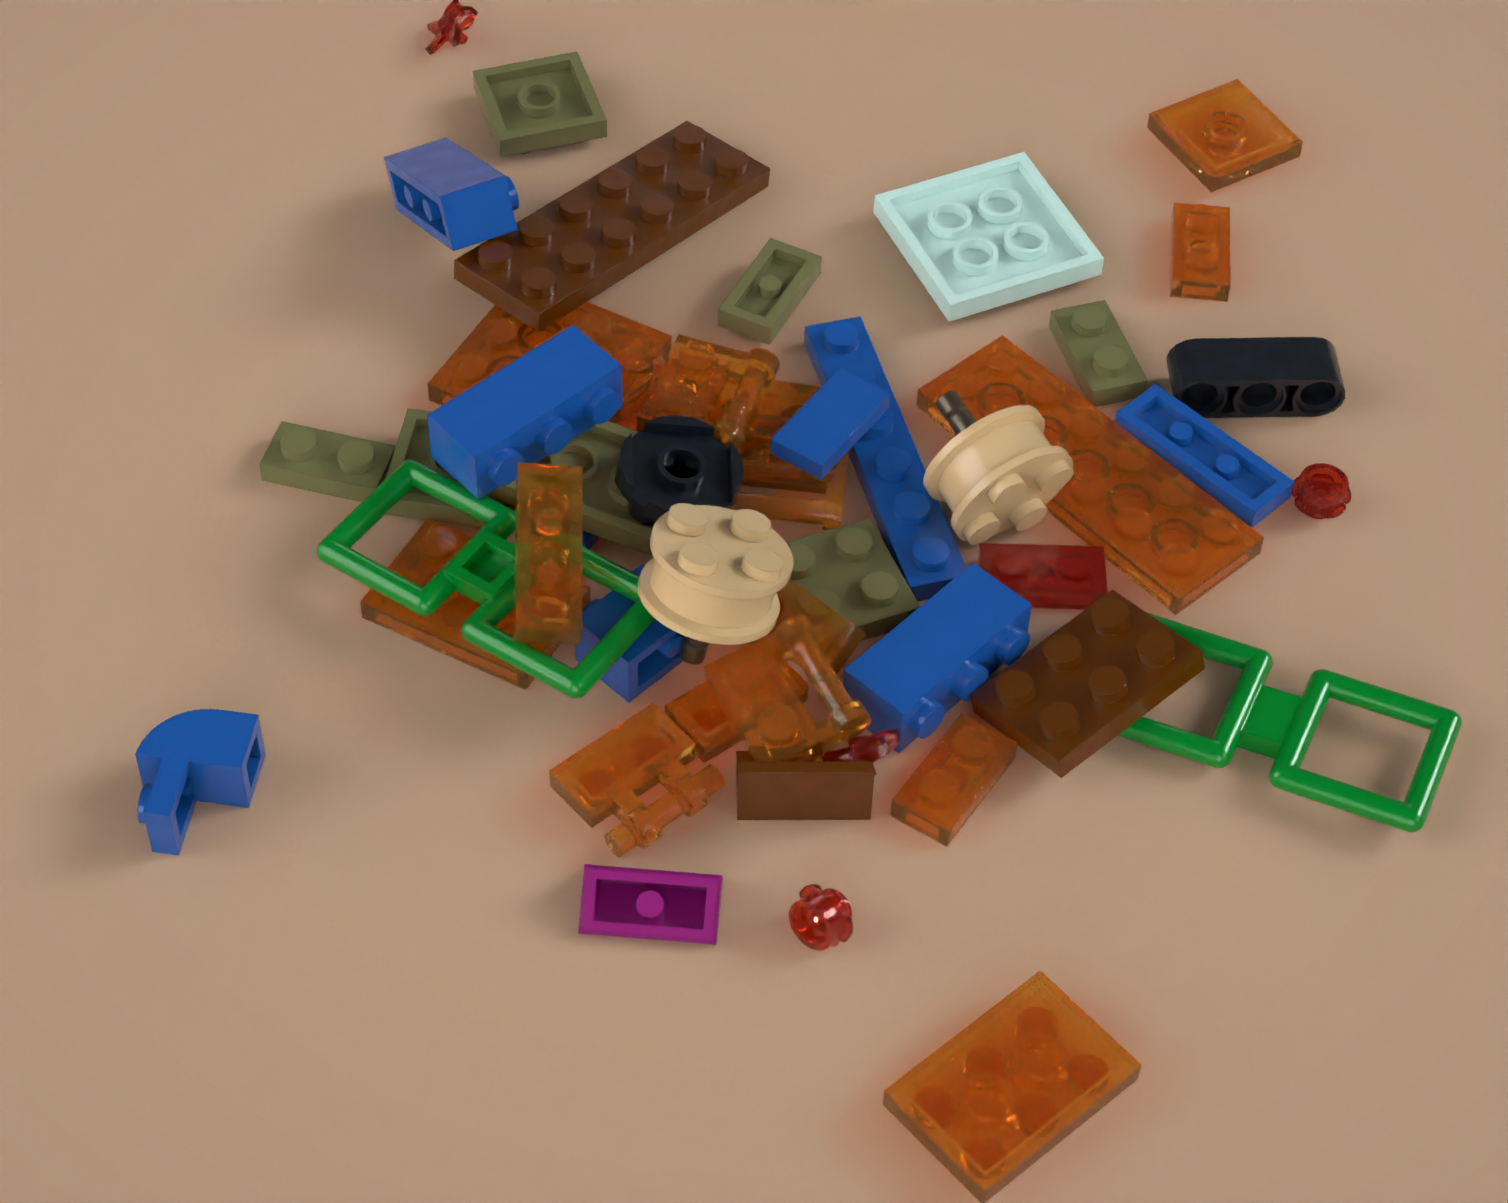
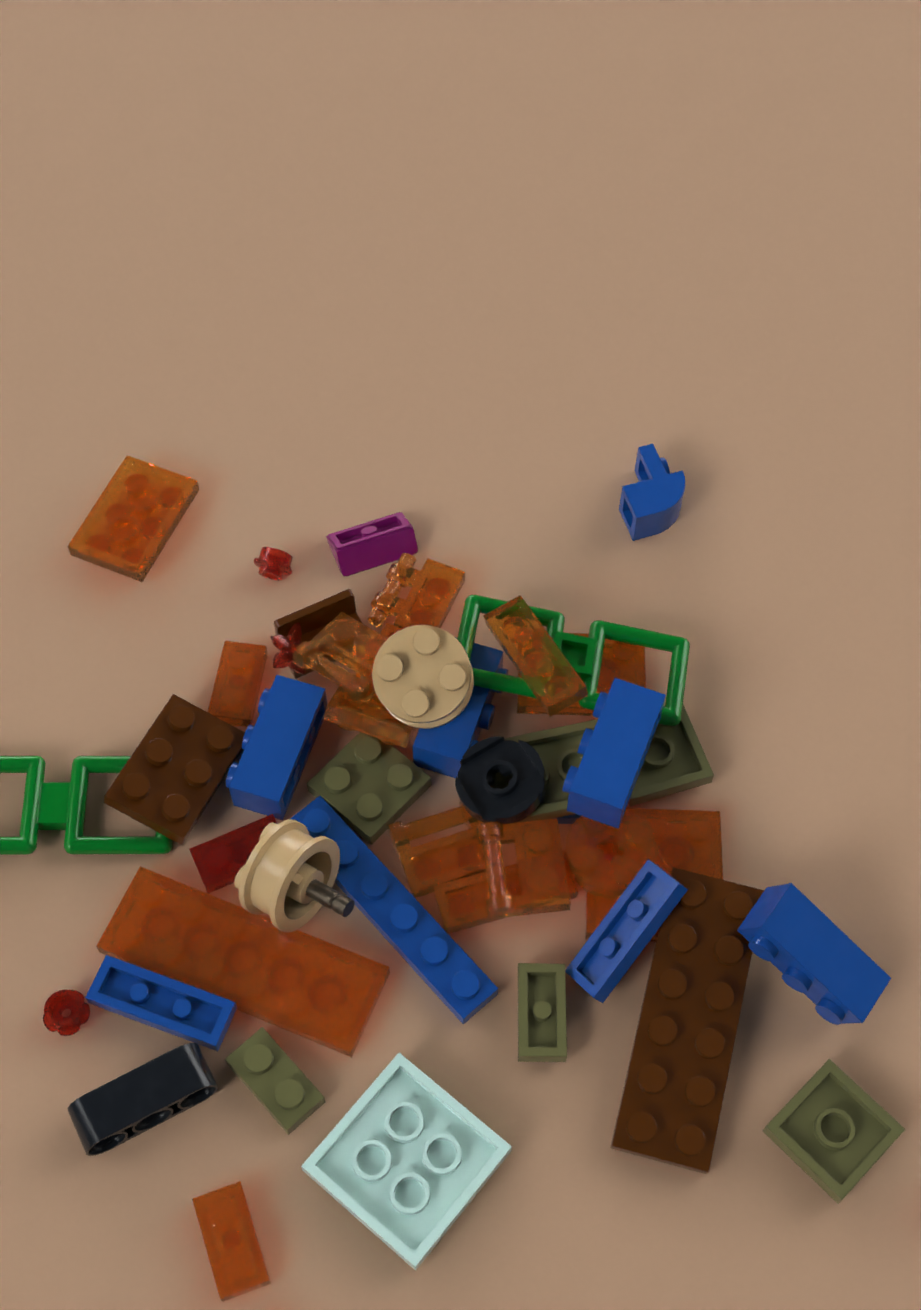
camera: 155 degrees right, 10 degrees up
olive plate [259,421,396,502] -> none
blue tile [771,367,890,480] -> none
none -> blue plate [565,859,688,1003]

